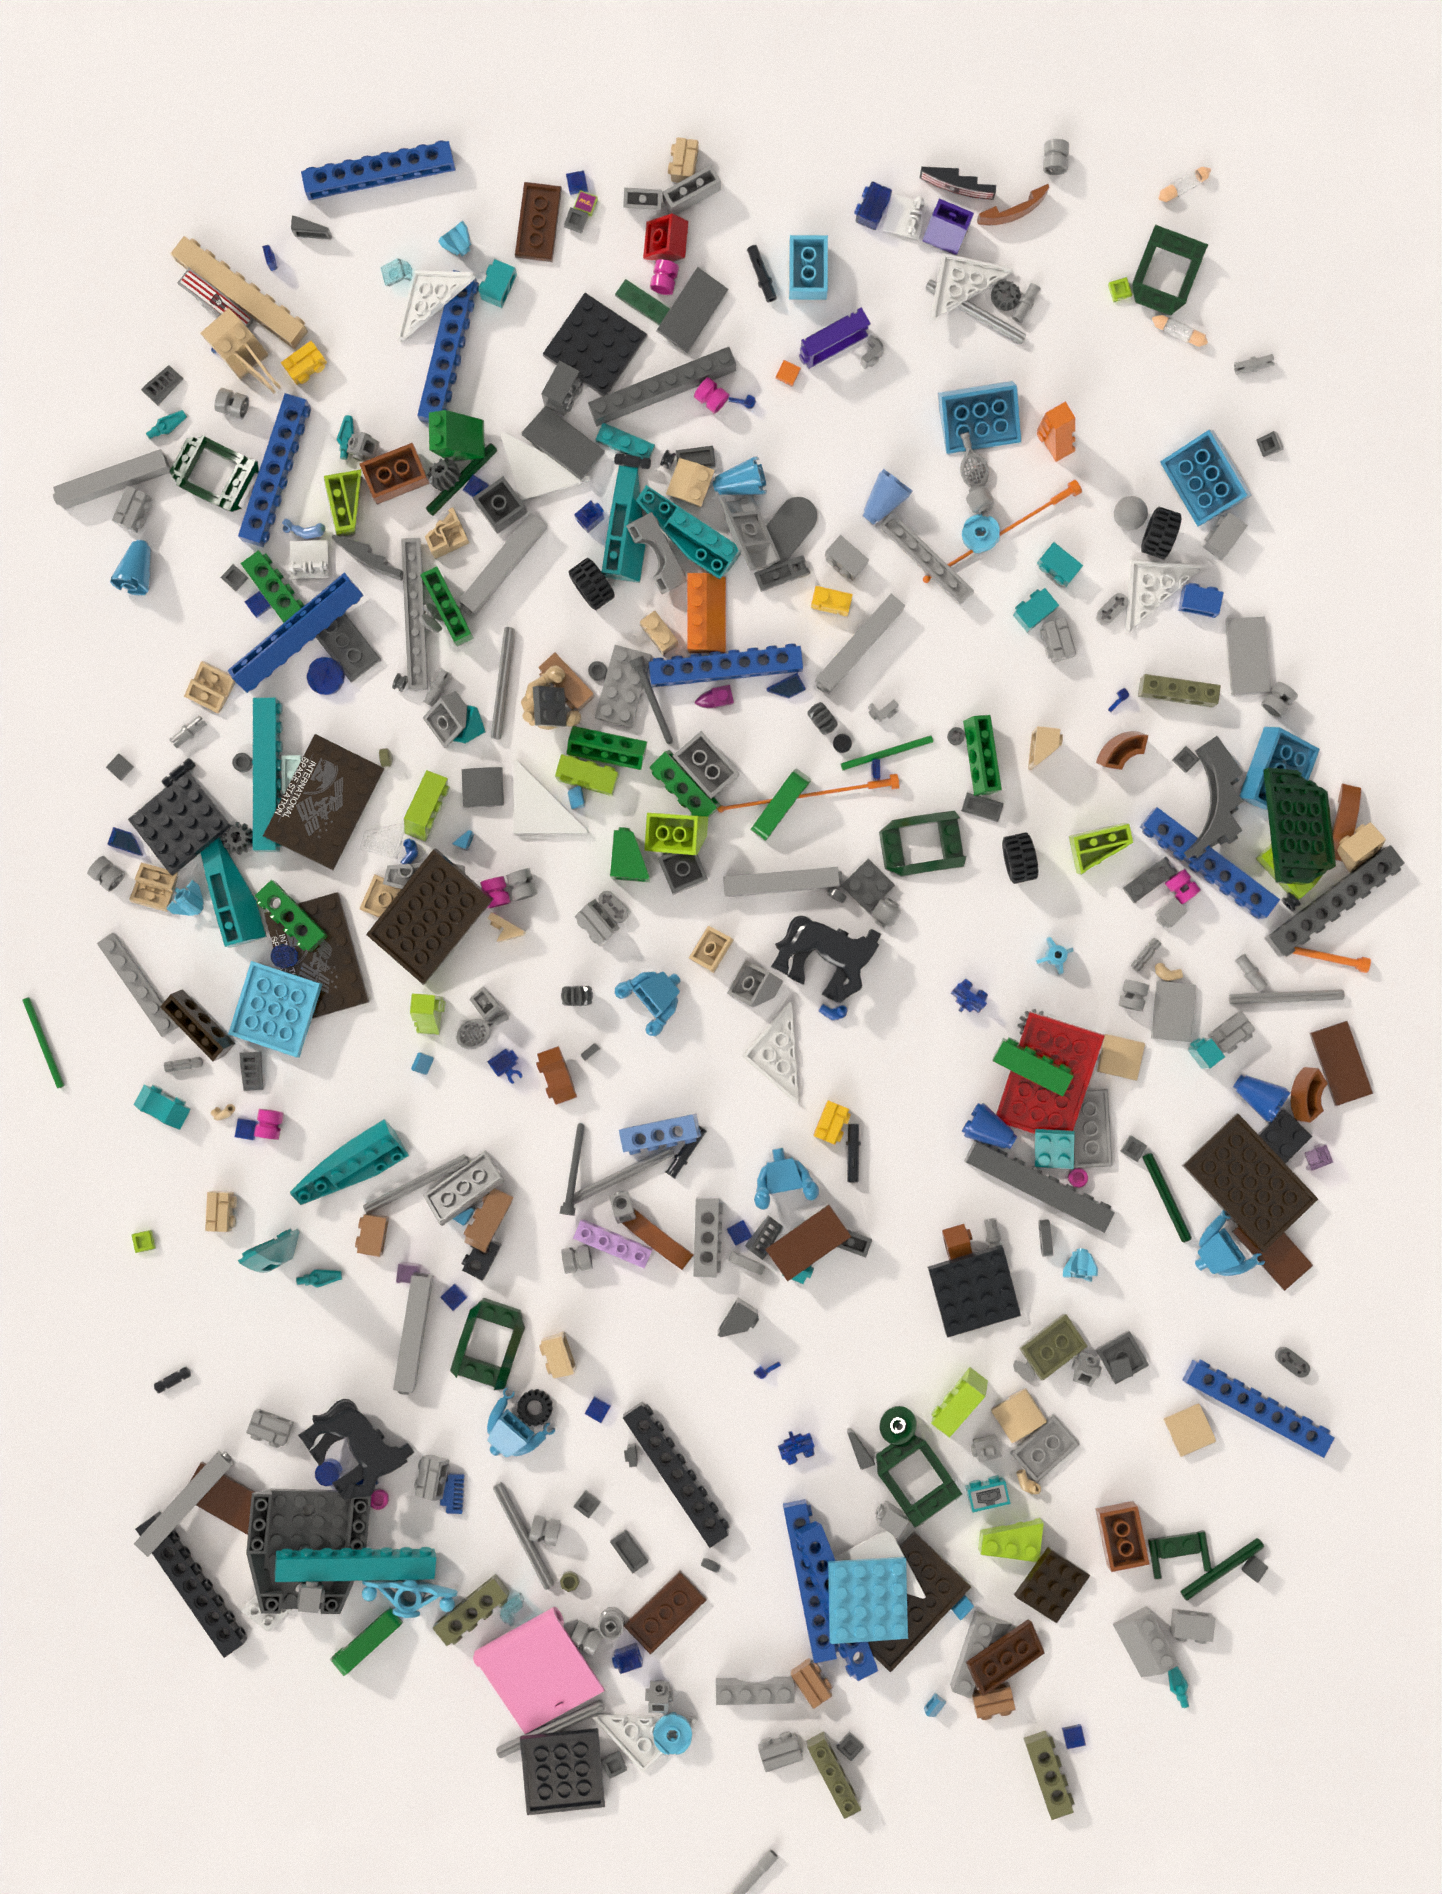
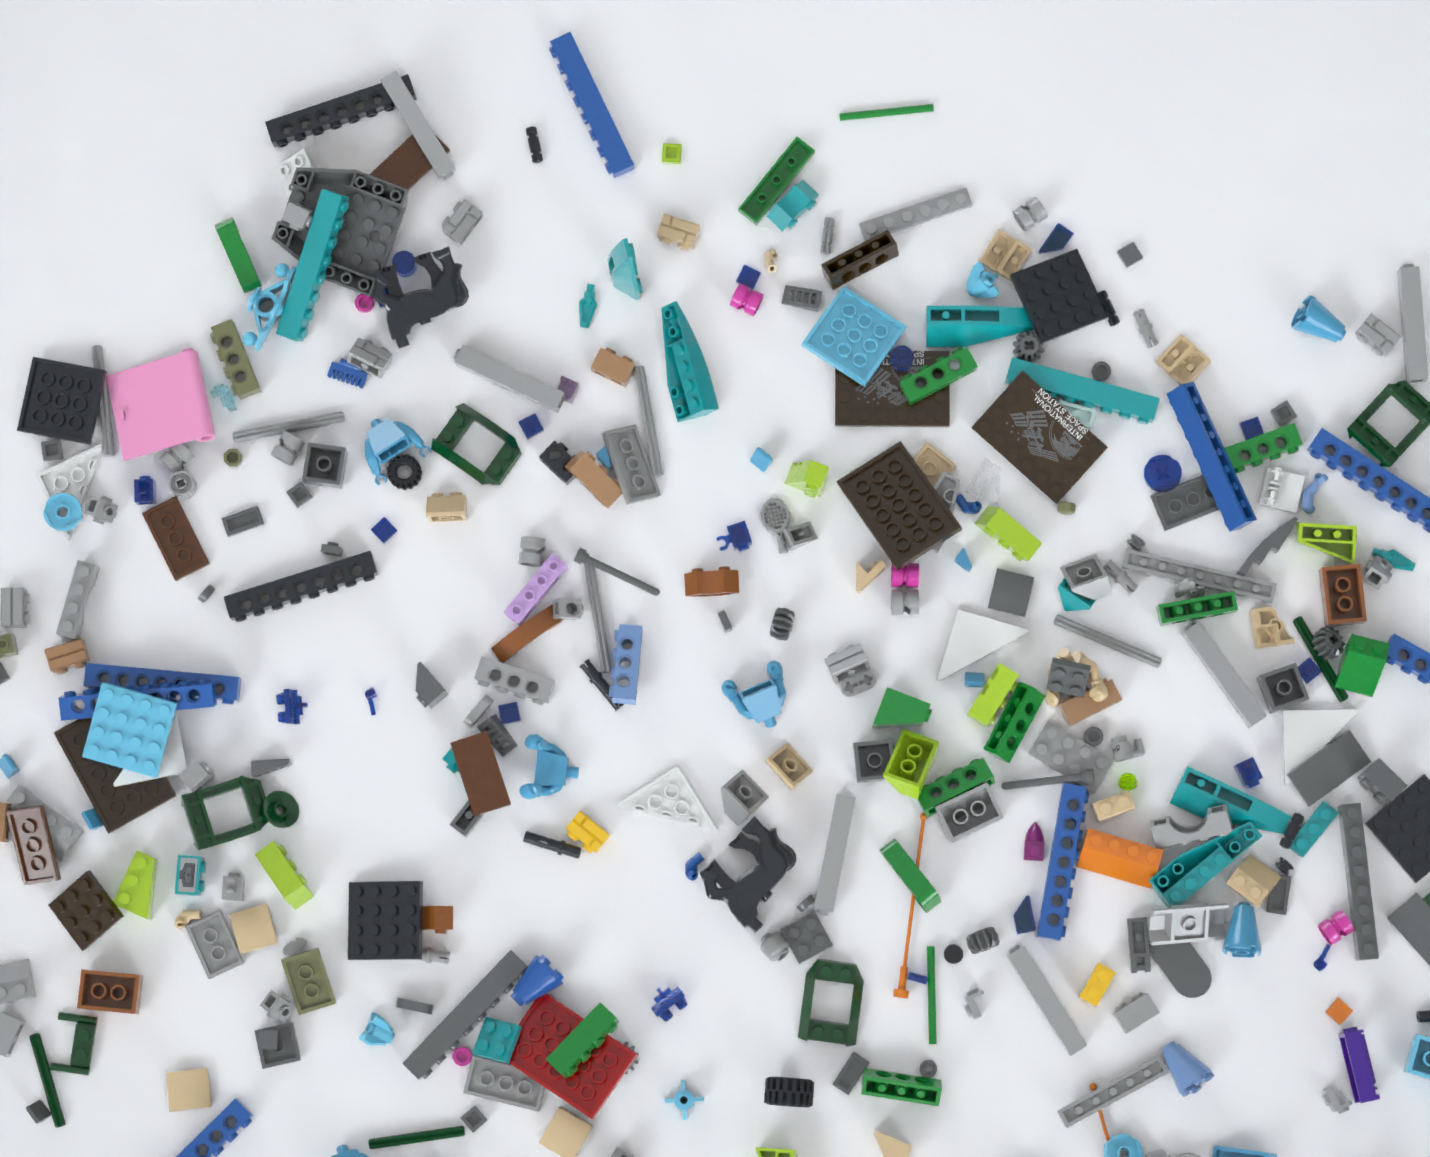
camera: 110 degrees right, 5 degrees down
black tyre [568,557,615,610] -> none
none -> dark grey brick [302,442,348,489]
none -> blue brick [549,32,635,178]
none -> green piece [738,136,815,226]
none -> light grey piece [1111,735,1145,762]
none -> clear neon green plate [1118,773,1138,791]

